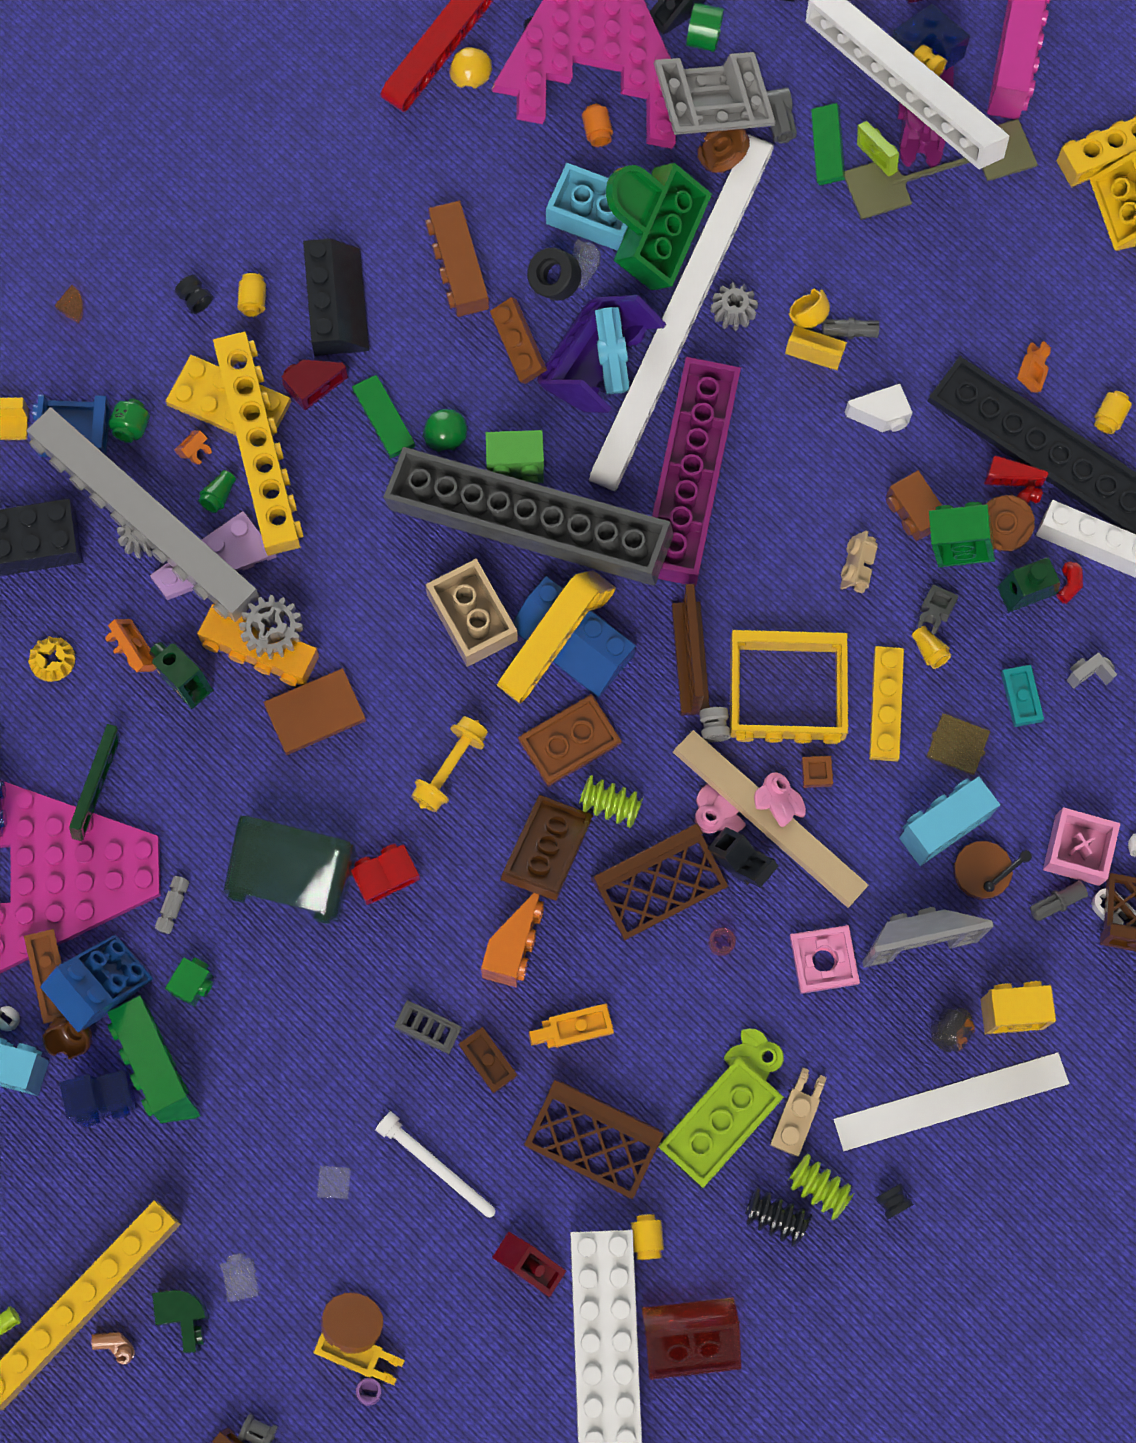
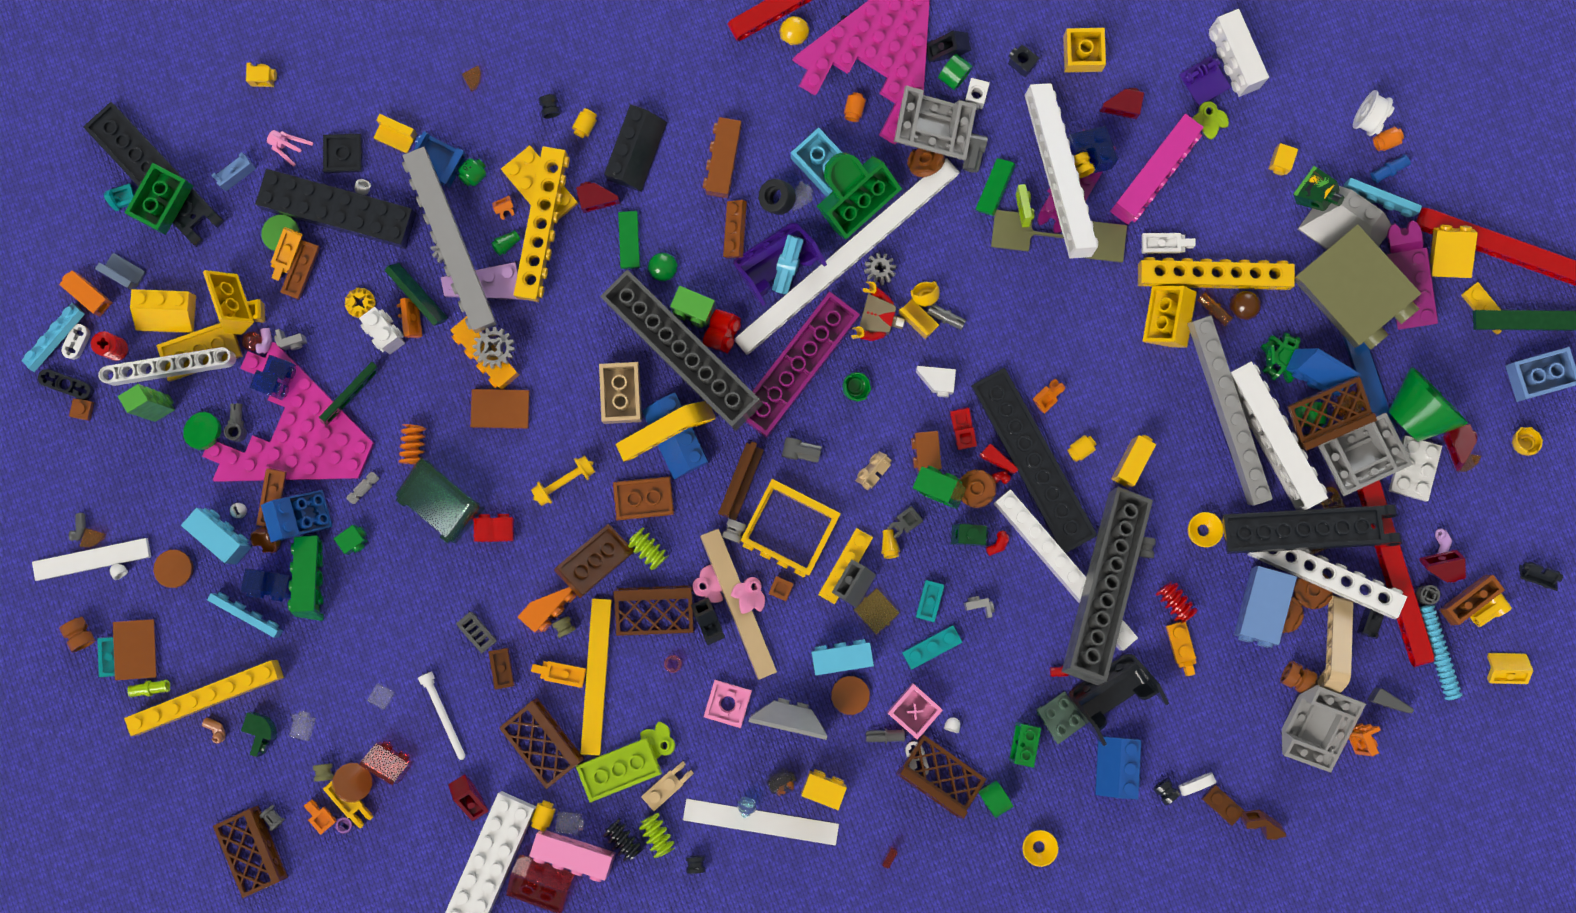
camera: 30 degrees right, 10 degrees up
dark green torso [149,642,213,709] -> none
black hinge [983,850,1032,892] -> none
none -> medium azure plate [207,592,283,638]
none -> orange plate [304,799,337,835]
none -> olive wheel [313,763,334,782]
none -> white brick [359,307,405,354]
none -> clear red slope [359,741,413,785]
none -> dark green tile [385,263,448,326]
none -> orange piece [398,424,426,465]
none -> bright pink brick [529,830,616,882]
none -> olive wheel [552,616,576,638]
none -> clear bracket [555,812,584,836]
none -> yellow tile [581,599,612,755]
none -> red brick [703,309,741,354]
none -> clear light blue plate [737,797,757,818]
none -> dark grey piece [782,437,822,463]
none -> dark grey brick [832,559,876,608]
none -> green hair [842,372,871,402]
none -> torso [851,281,905,341]
none -> teal plate [902,625,962,670]
none -> red slope [950,407,977,450]
none -> white brick [965,78,990,110]
none -> white hinge [1142,233,1195,254]

